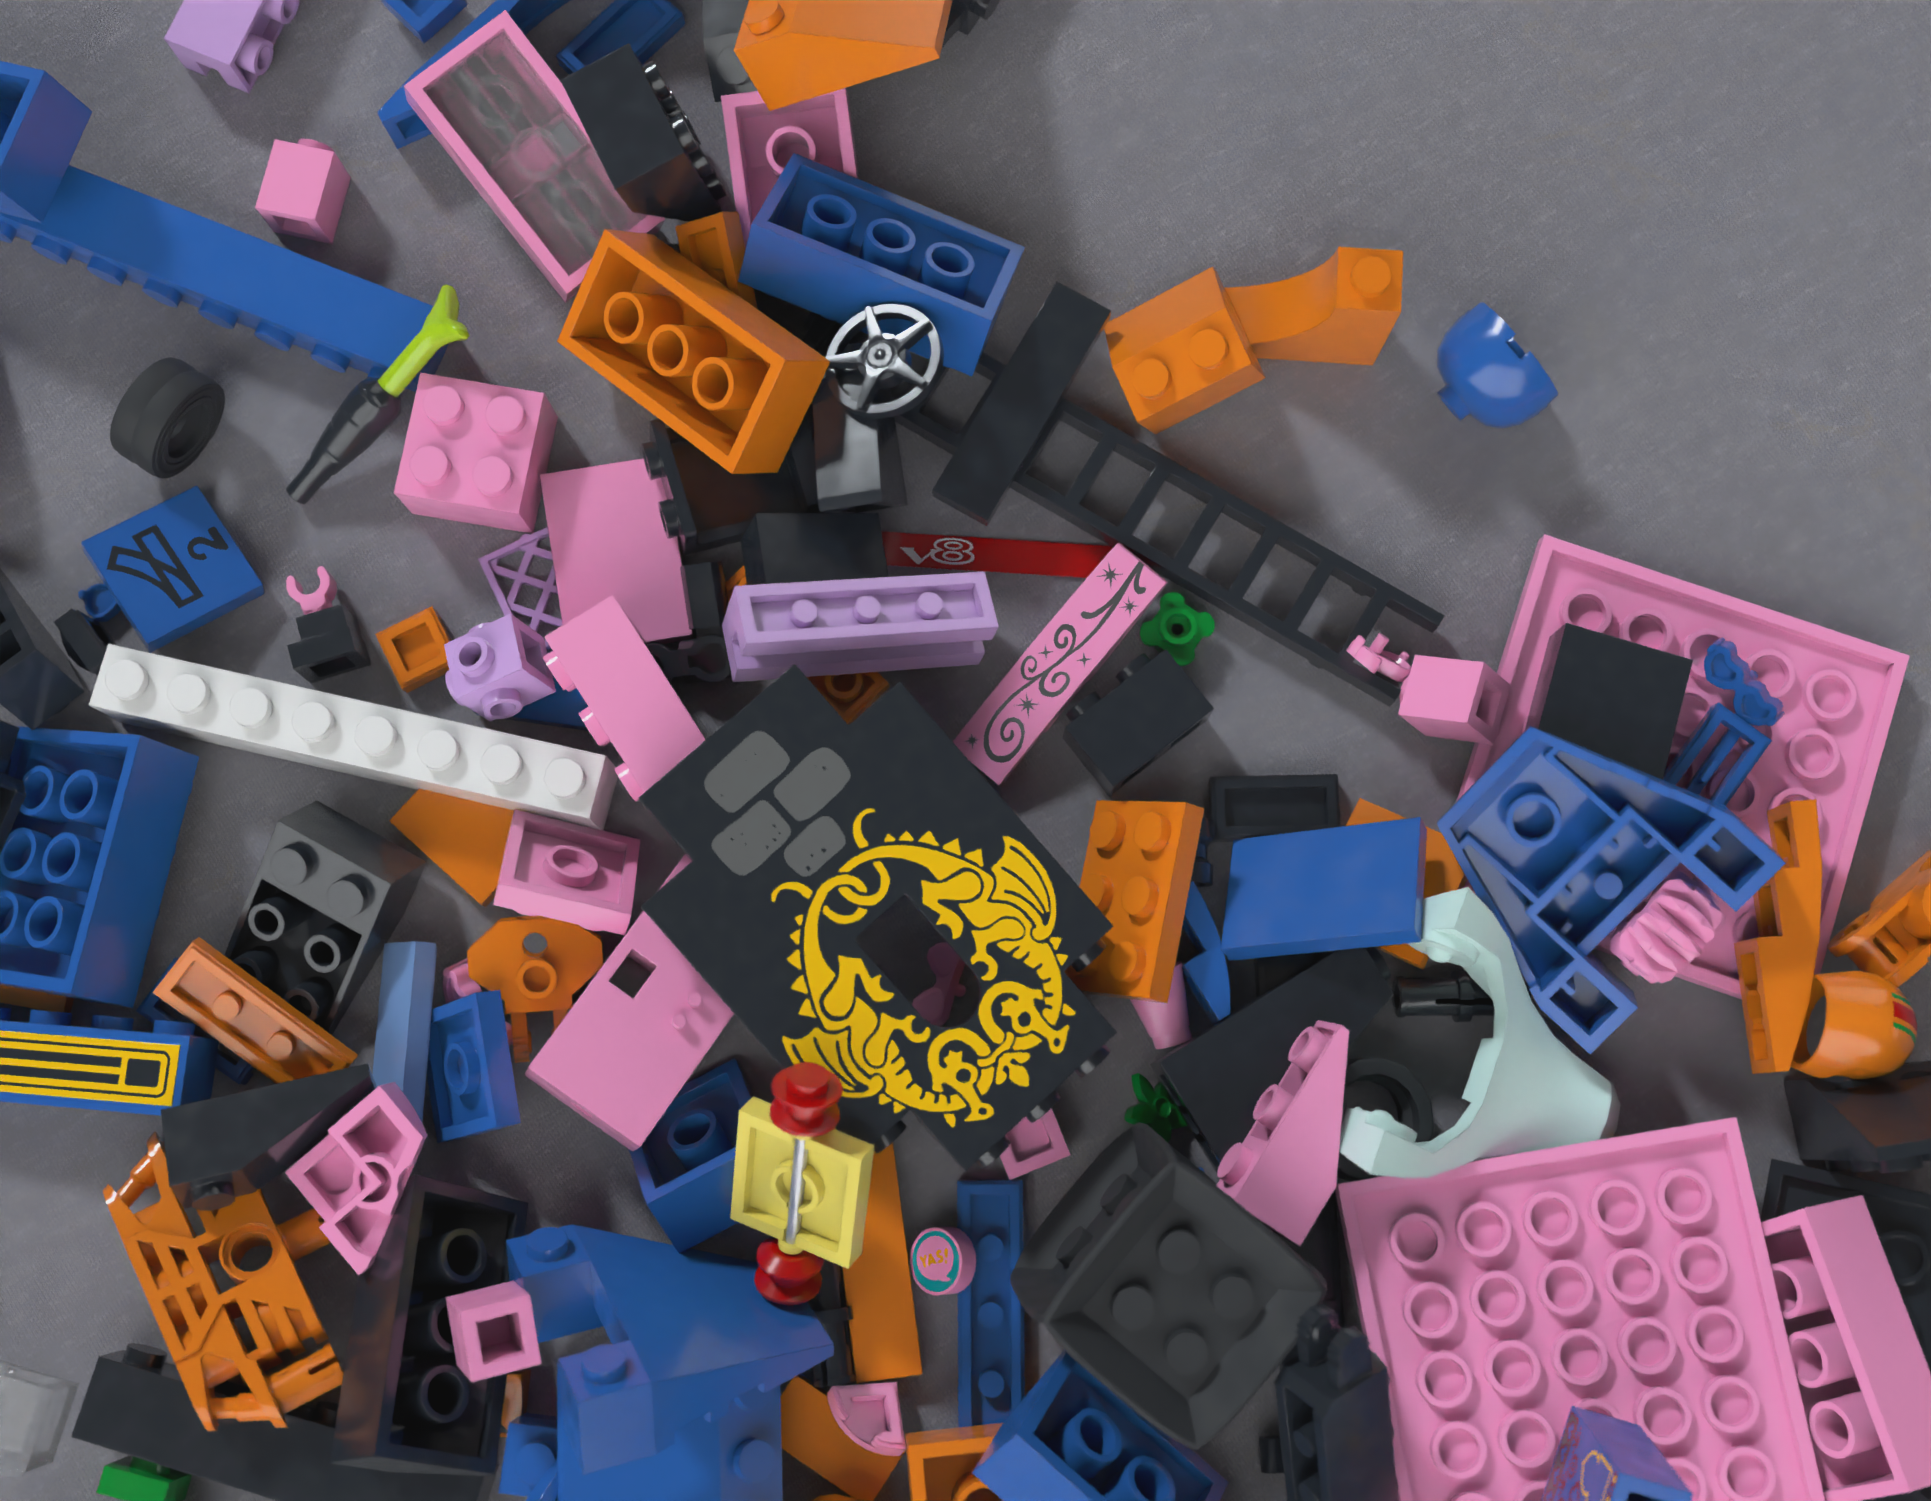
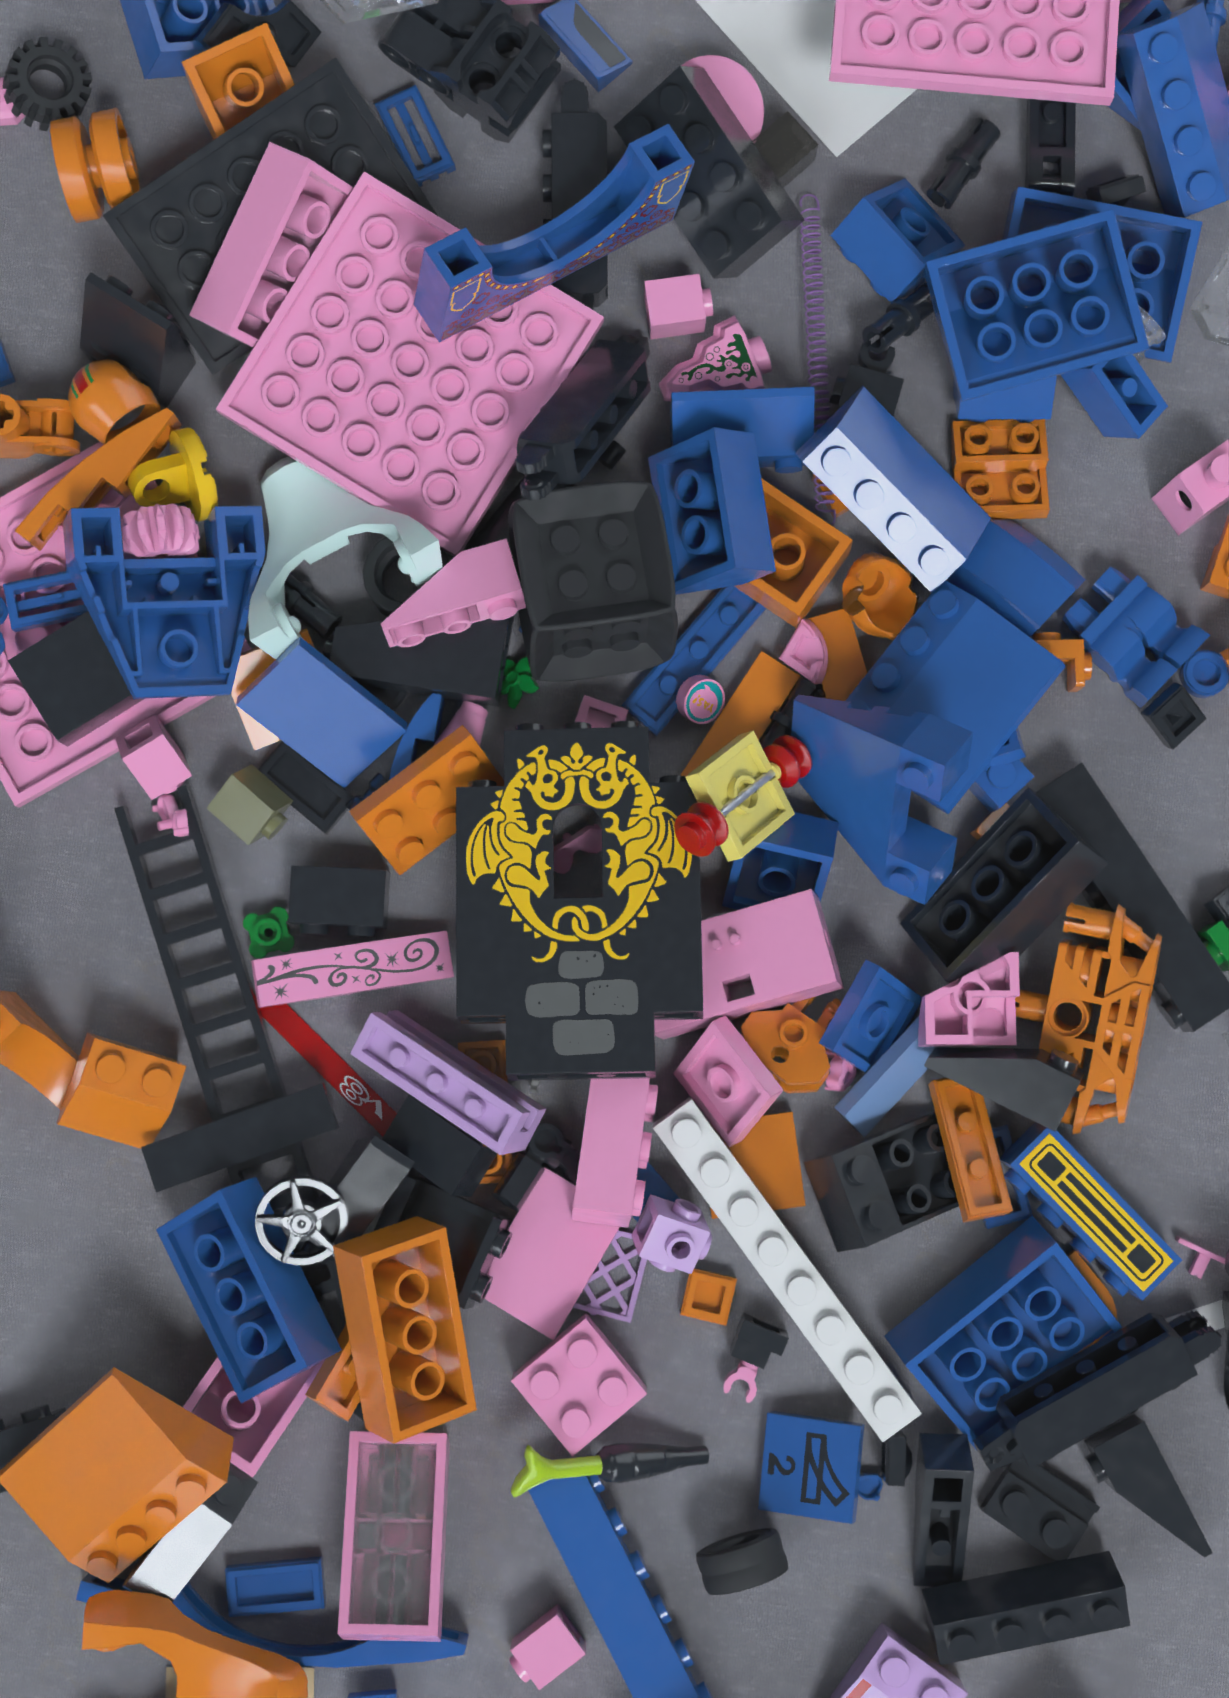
camera: 140 degrees left, 5 degrees up
bright pink brick [446,1281,541,1382] -> none
black slope [560,43,727,222] -> none
none -> yellow tile [128,427,218,522]
none -> olive brick [207,764,293,846]

